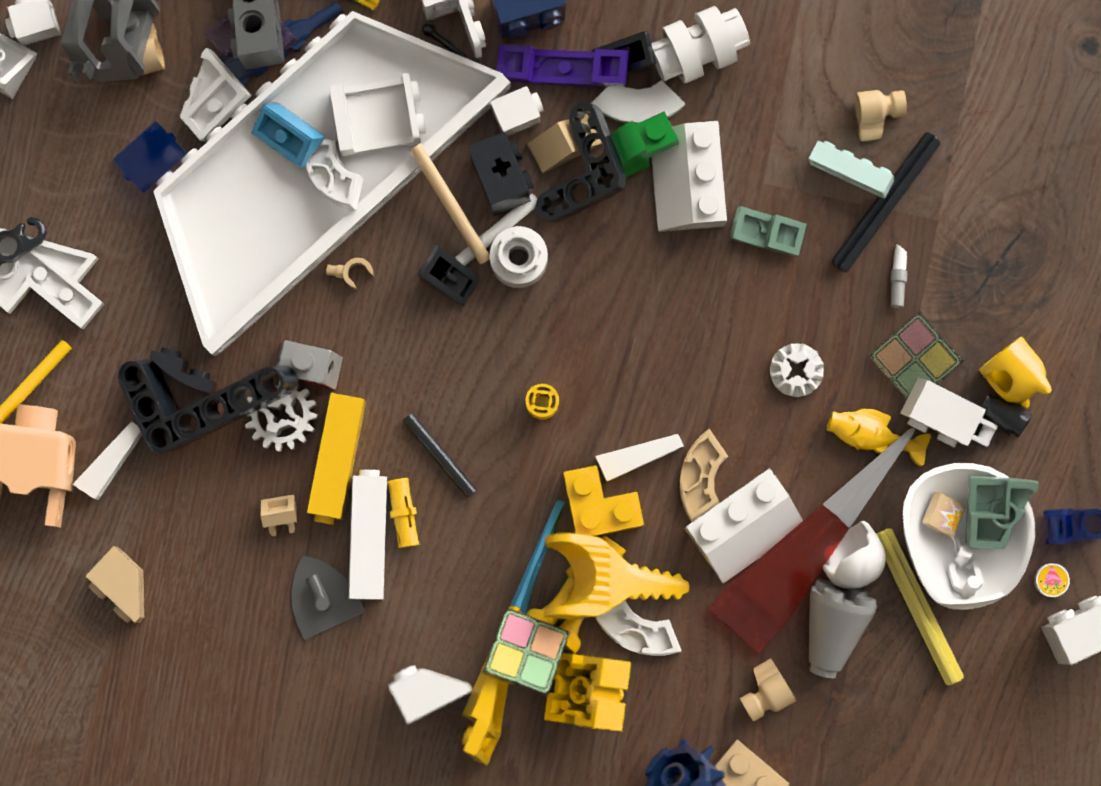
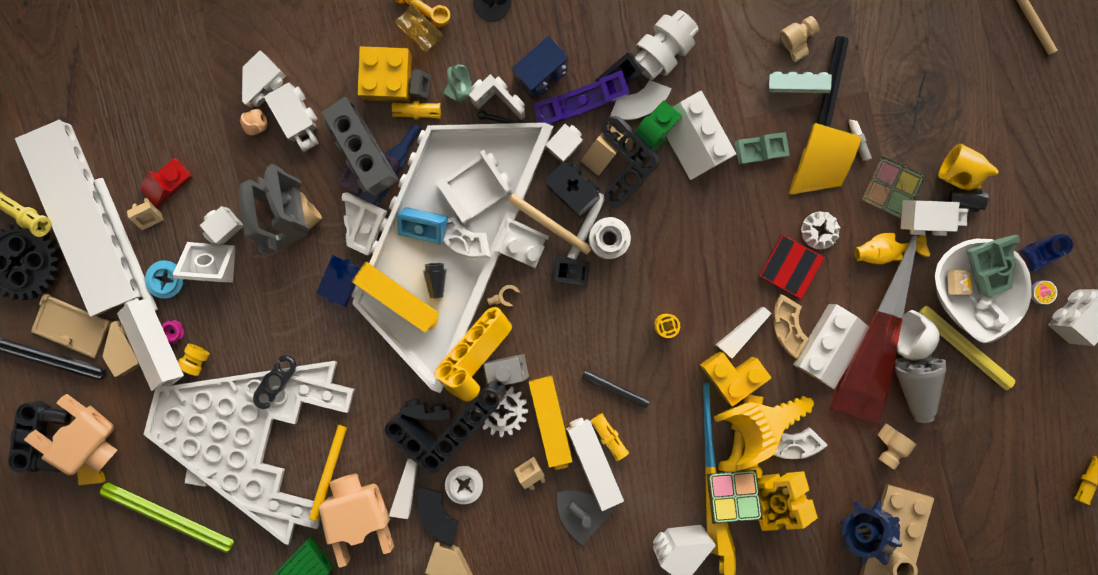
camera: 20 degrees left, 5 degrees up
none -> yellow brick [352,261,440,333]
none -> black tile [417,486,459,546]
none -> black cone [423,263,447,299]
none -> yellow beam [434,307,512,402]
none -> white gear [445,466,483,504]
none -> white plate [494,218,549,268]
none -> tile [759,235,825,299]
none -> yellow slope [789,123,862,195]

